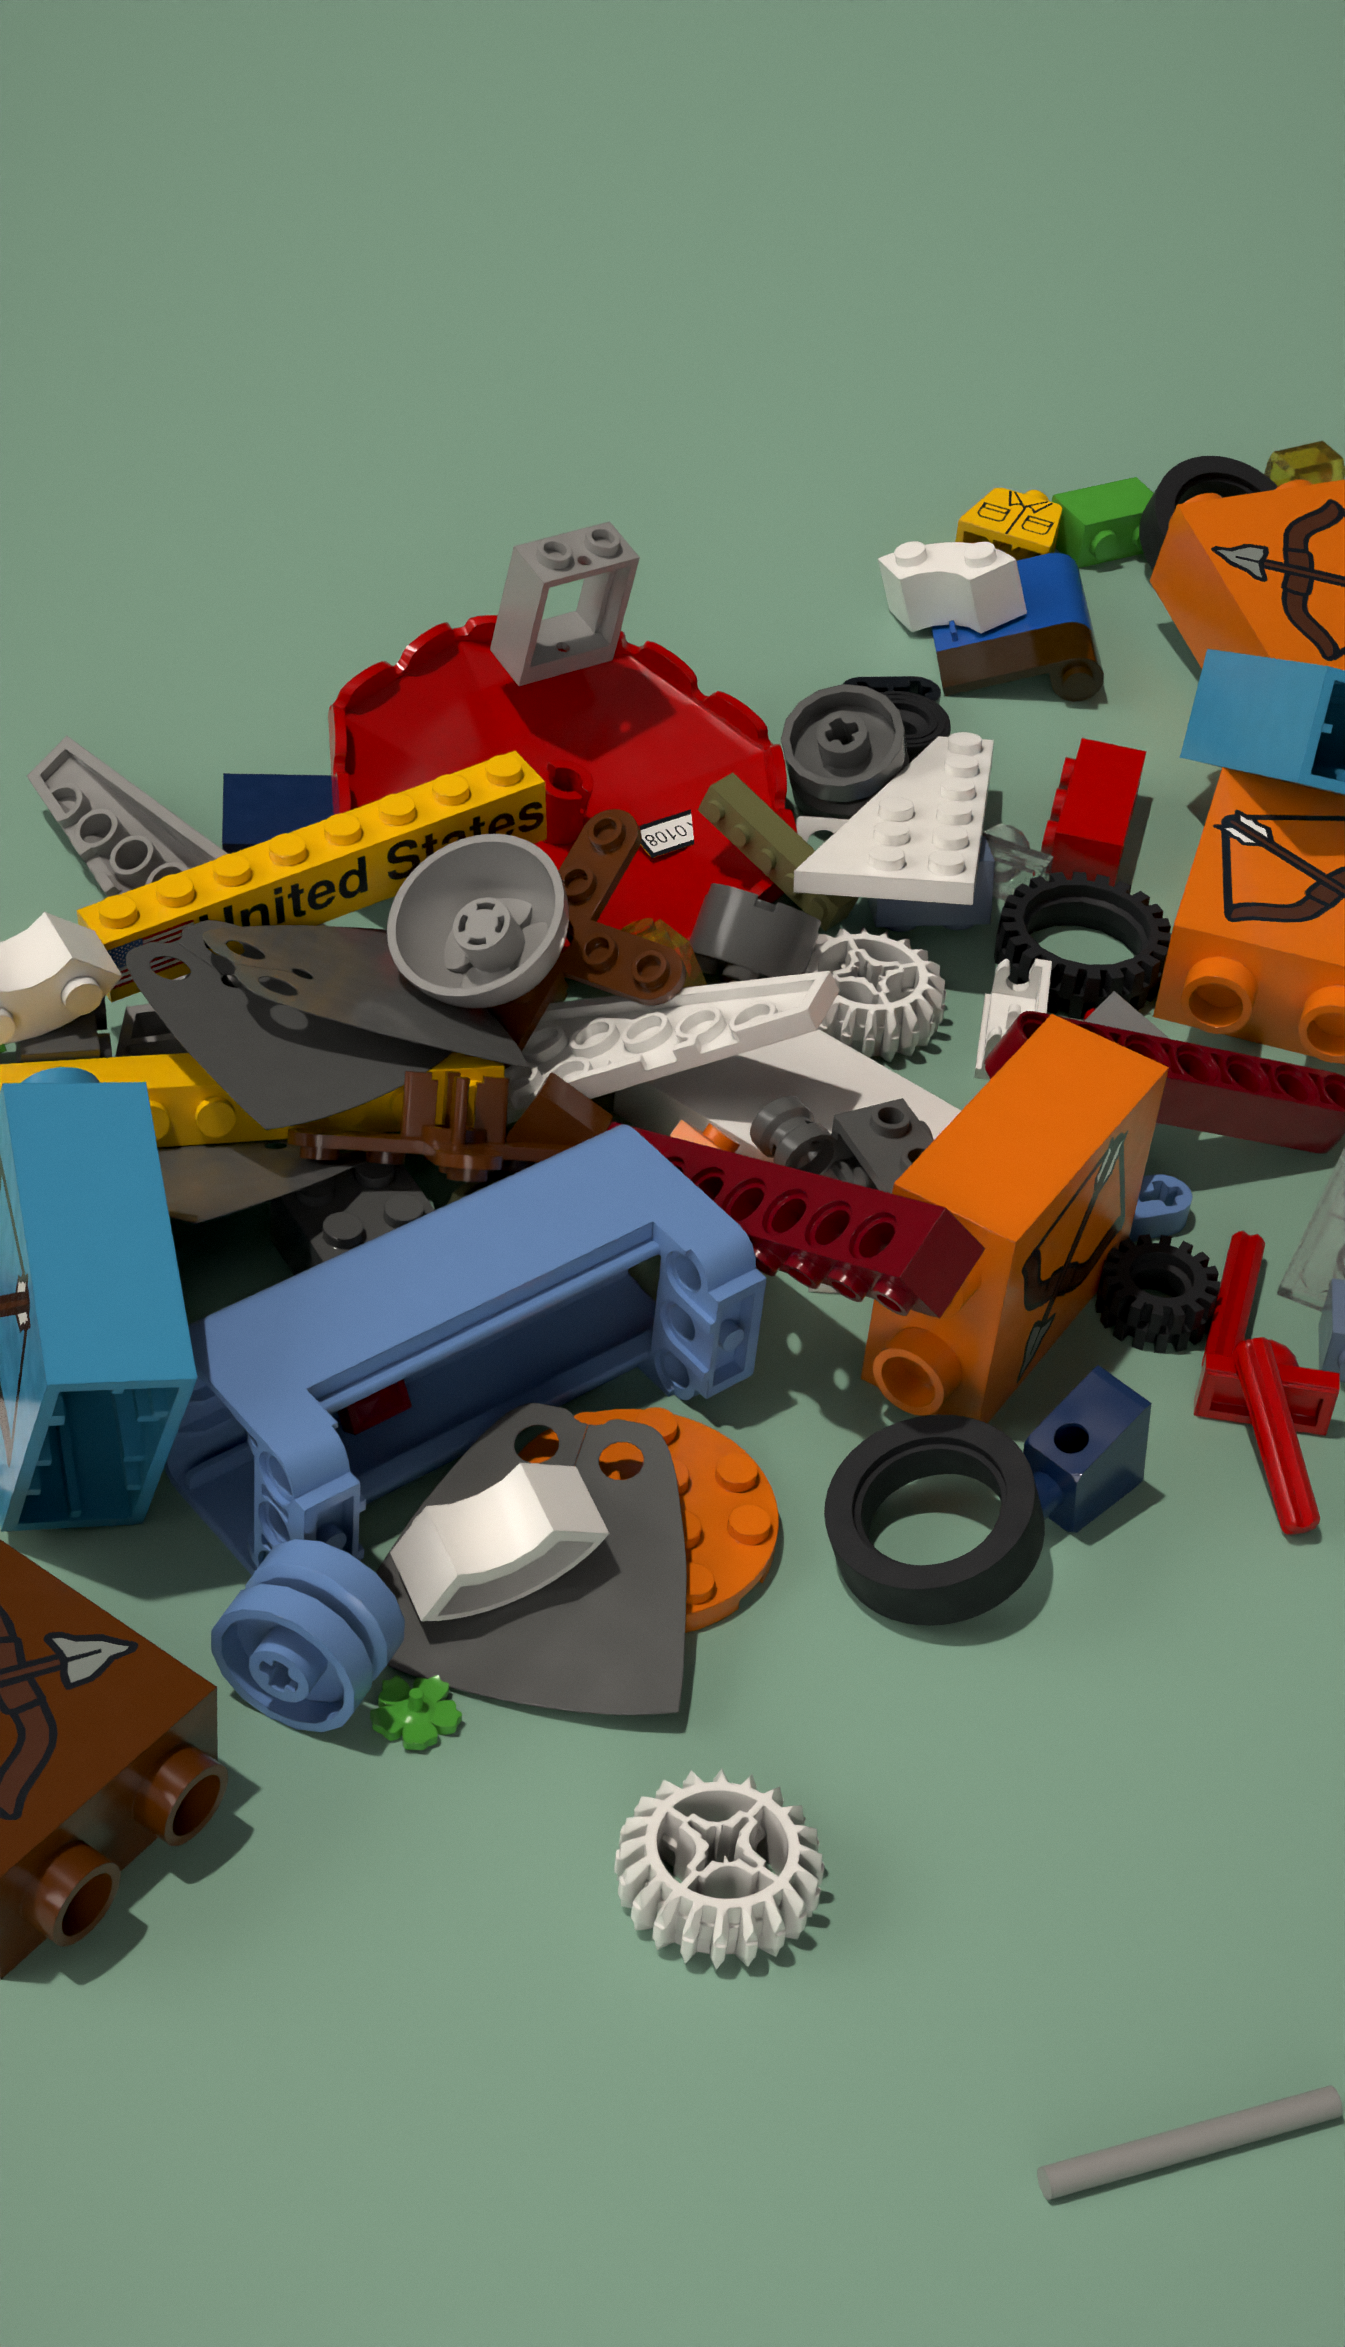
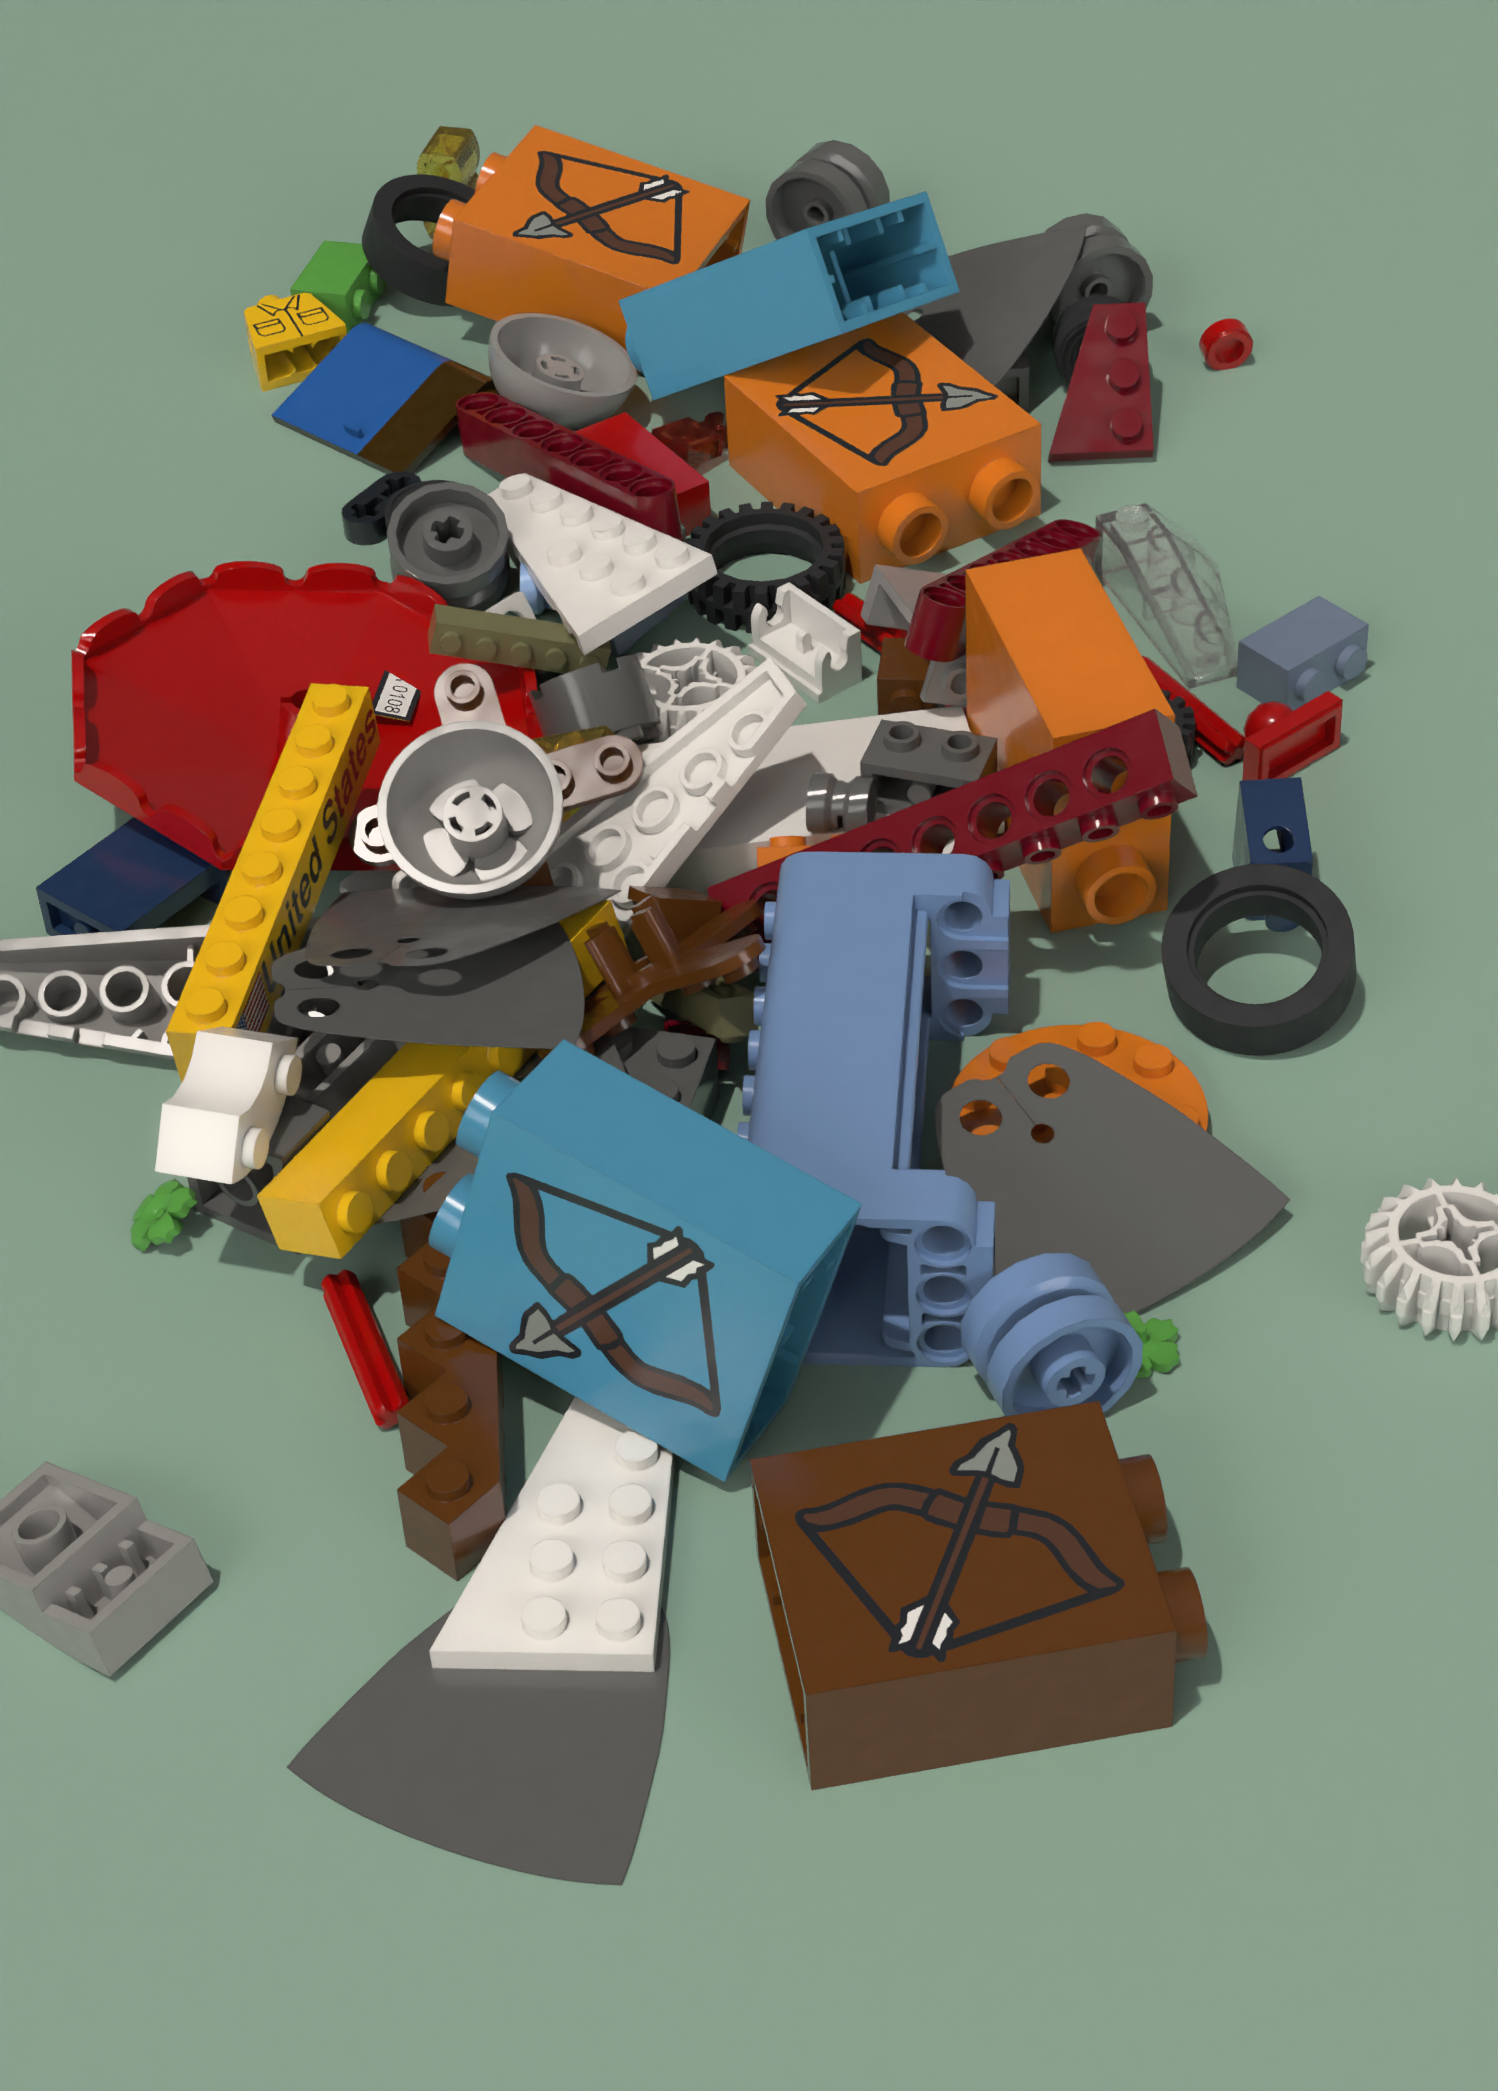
camera: 40 degrees left, 0 degrees up
white brick [390,1463,610,1621] -> none
light grey window [490,521,640,686] -> none
white brick [878,541,1027,634] -> none
red axle [1233,1337,1320,1535] -> none
none -> dark red beam [456,392,682,540]
none -> light grey piece [488,313,638,431]
none -> clear red plate [651,412,728,468]

